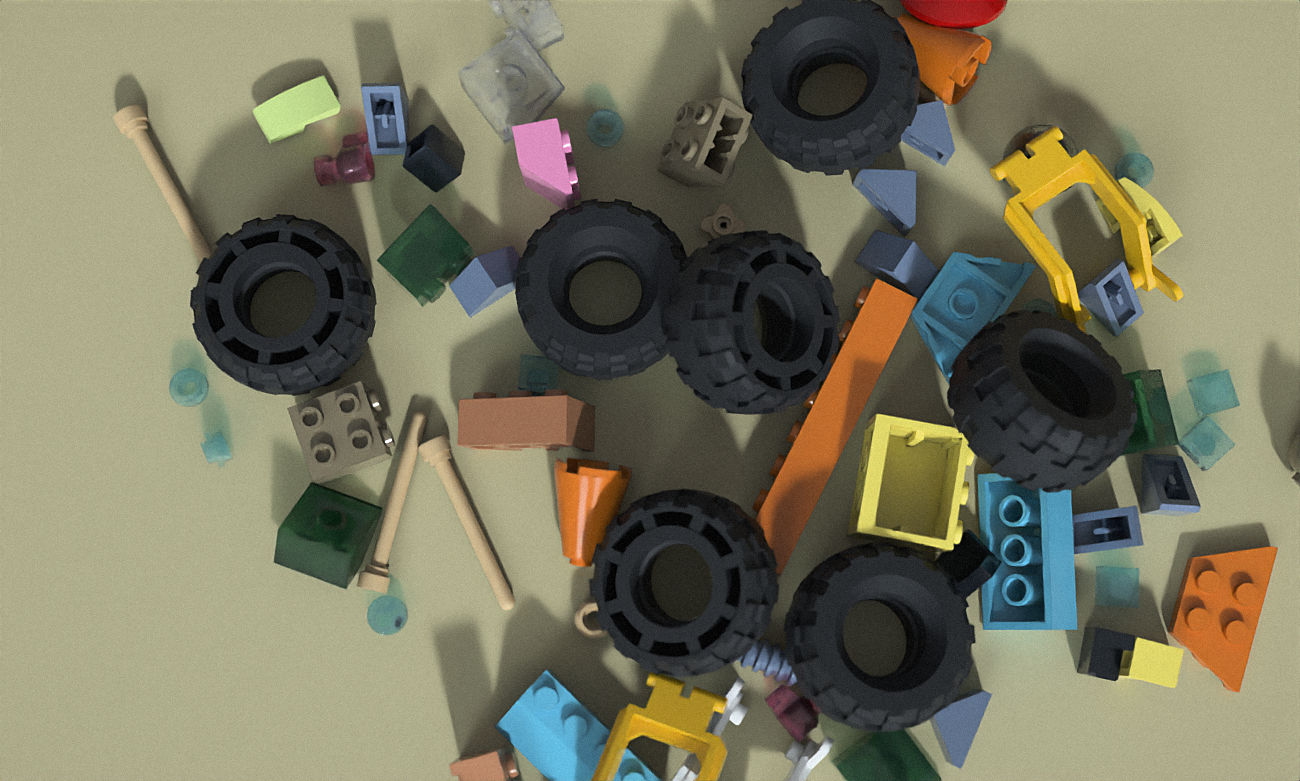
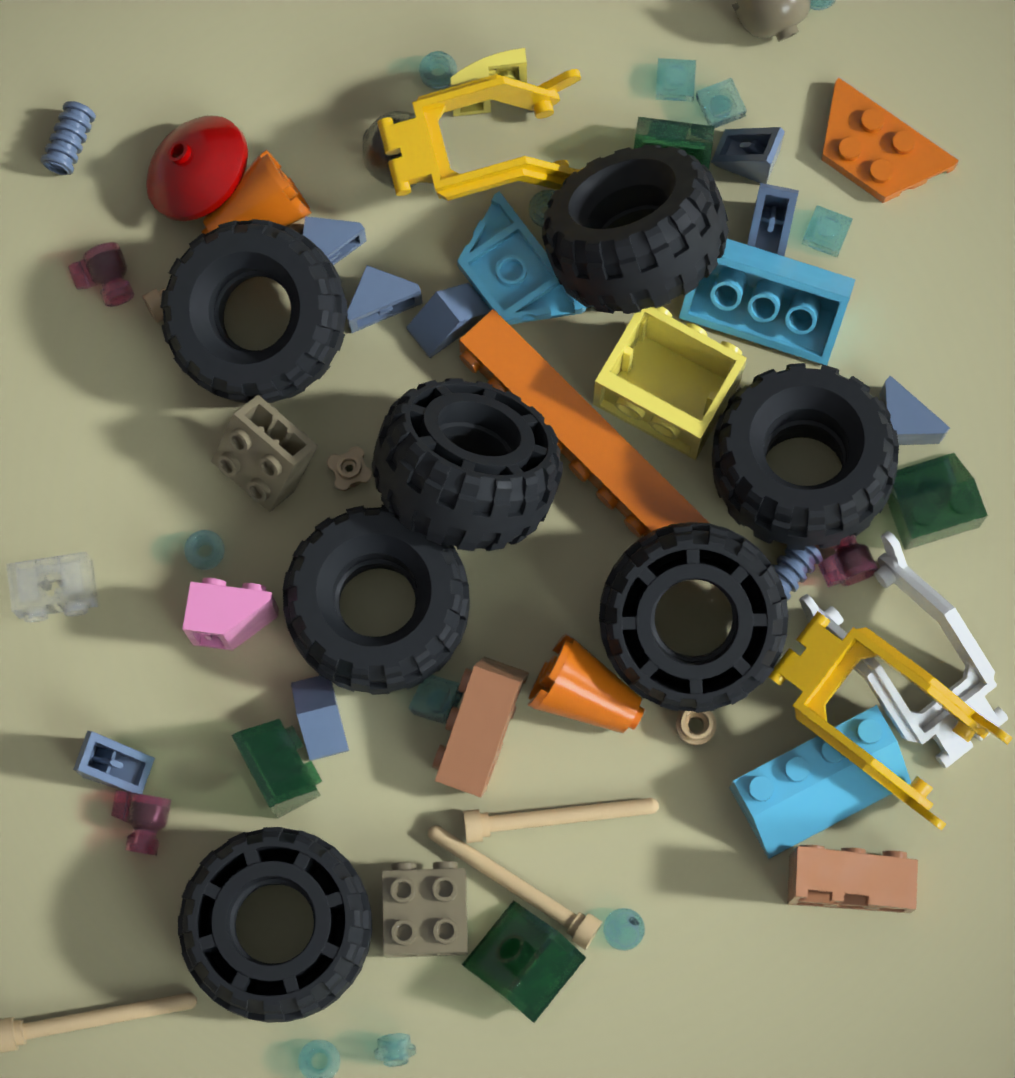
camera: 70 degrees left, 5 degrees down
yellowish green slope [253,75,341,144] -> none
black panel [402,124,465,192] -> none
clear slope [458,29,565,144] -> none
black panel [933,529,1001,598] -> none
sand blue slope [1077,258,1144,337] -> none
black panel [1077,627,1135,681] -> none
light yellow panel [1119,637,1184,688] -> none

